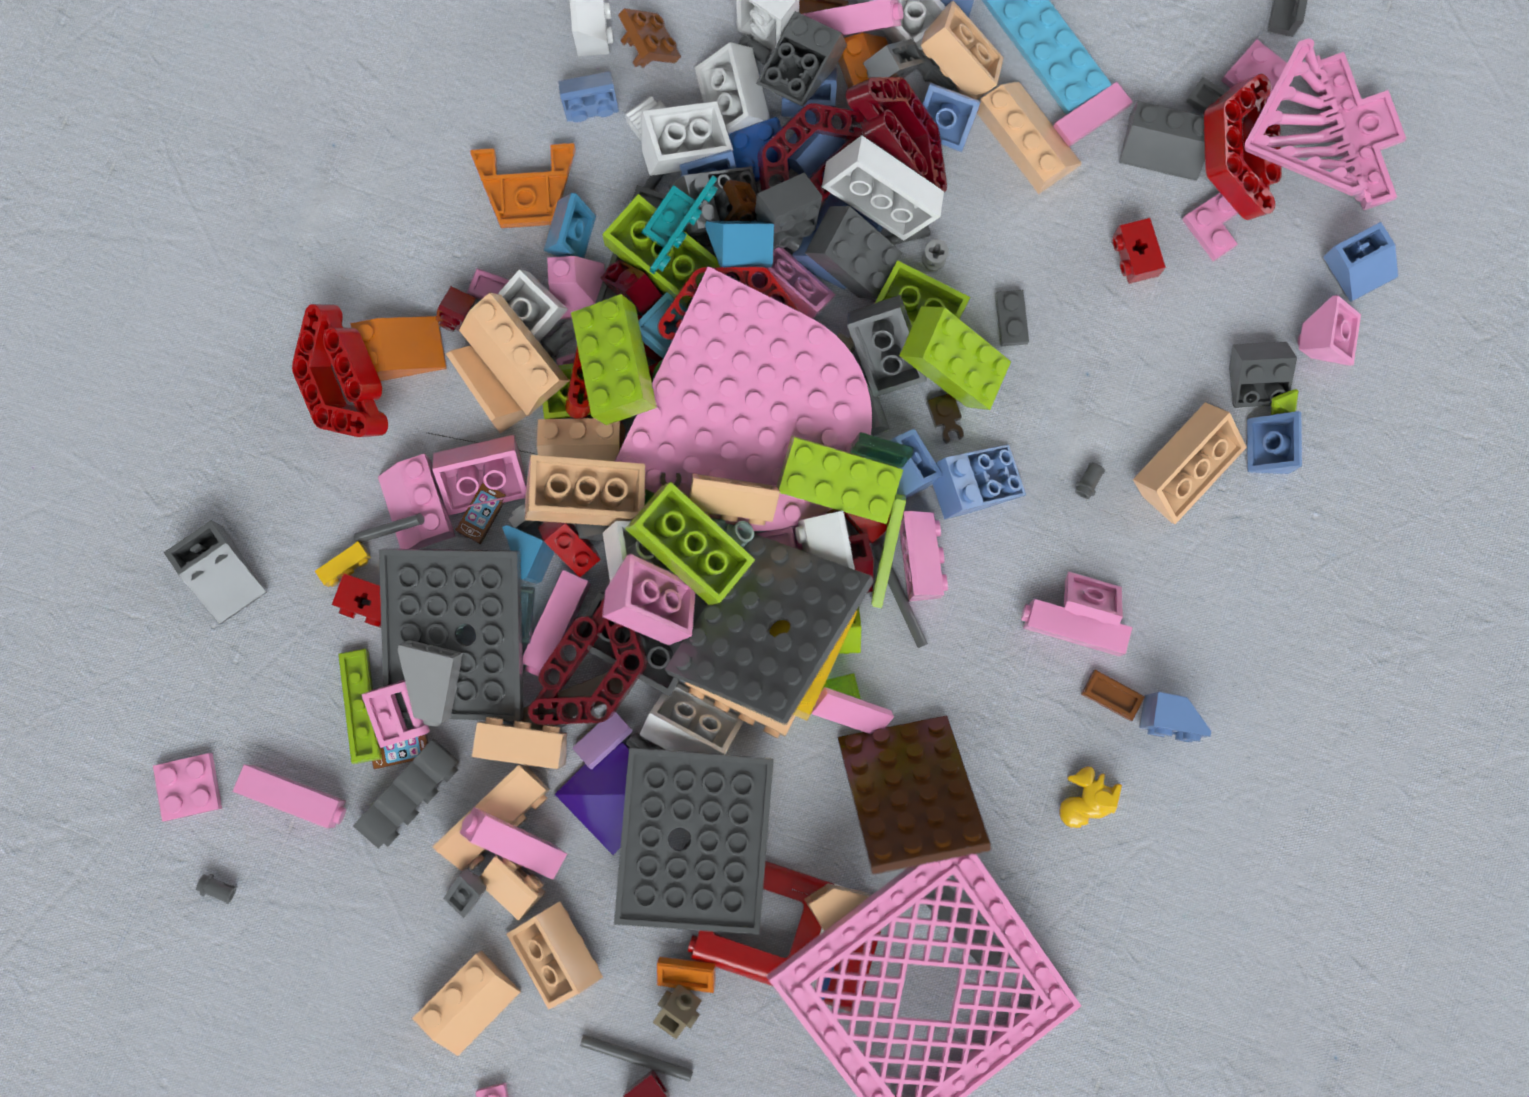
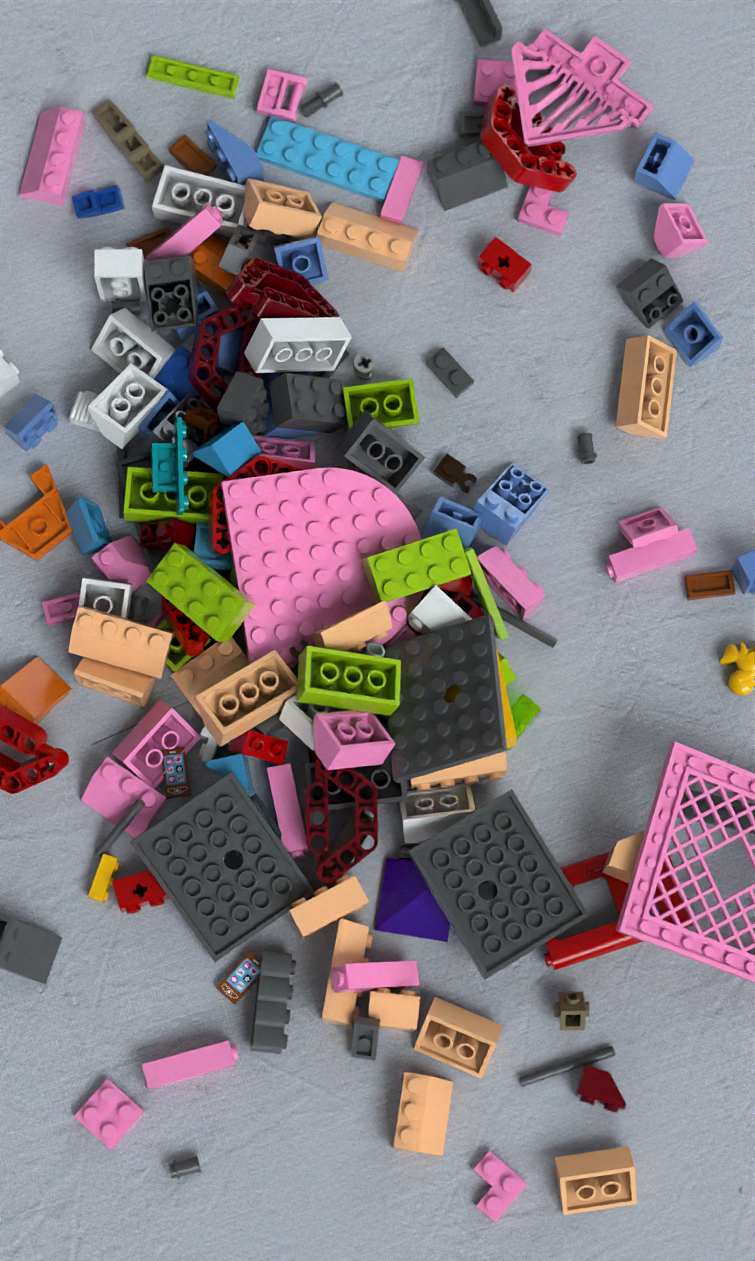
camera: 35 degrees left, 5 degrees down
lime tile [338,648,382,764] -> none
bright pink plate [362,680,430,748] -> none
light grey slope [398,640,463,726] -> none
dark red slope [436,286,476,332] -> none
lavender tile [572,712,633,770] -> none
dark orange plate [618,8,681,68] -> none
orange tile [657,956,716,993] -> none
bright pink tile [811,687,894,734] -> none
reddish brown plate [838,715,991,875] -> none
clear green tile [850,432,913,468] -> none
lime brick [899,306,1011,410] -> none
lime slope [1271,388,1299,415] -> none

